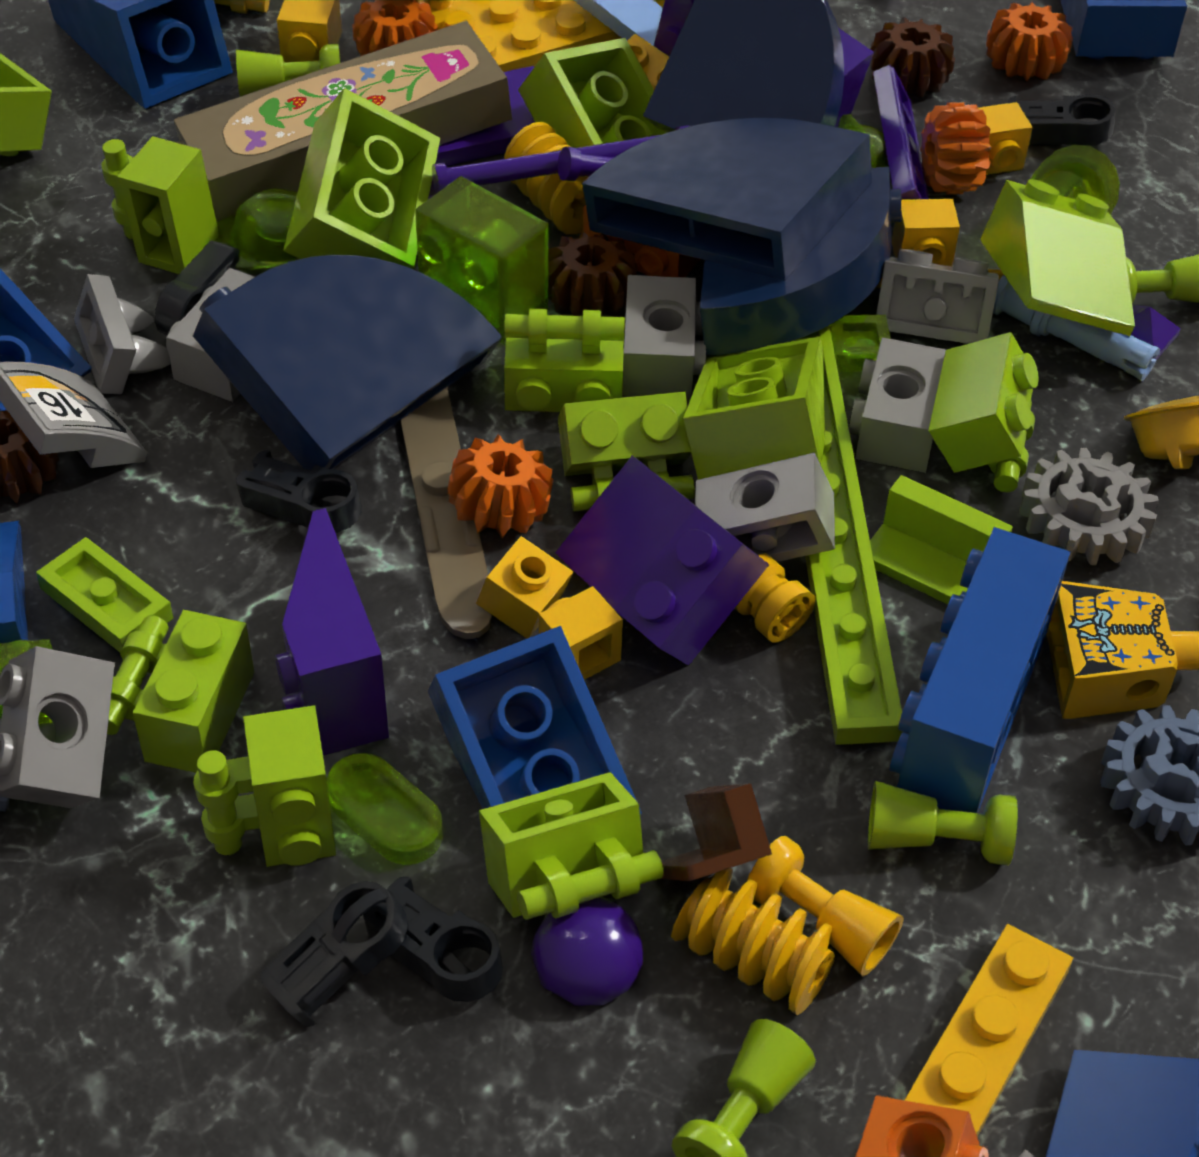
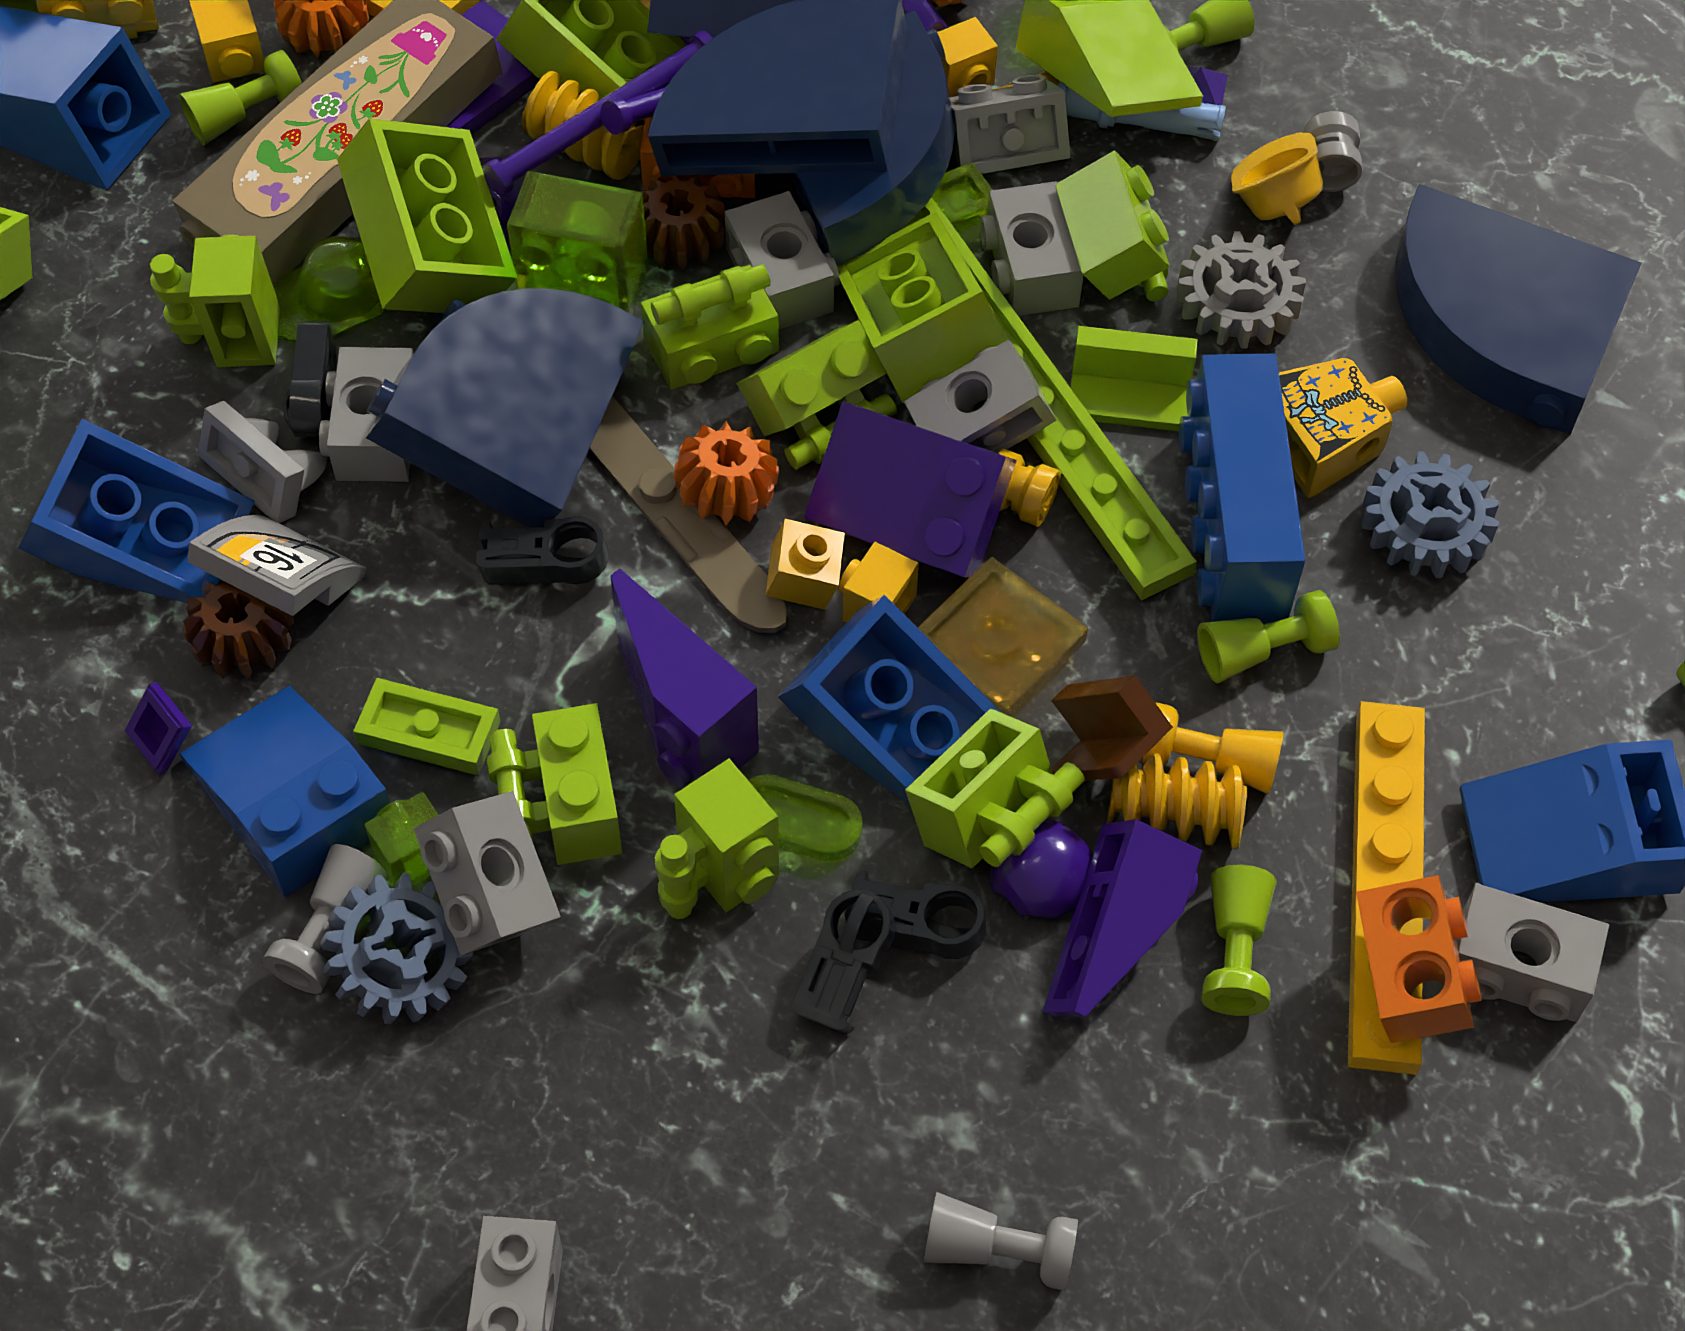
camera: 25 degrees left, 10 degrees up
none -> clear yellow plate [918,557,1088,717]
none -> dark purple slope [1042,819,1202,1017]

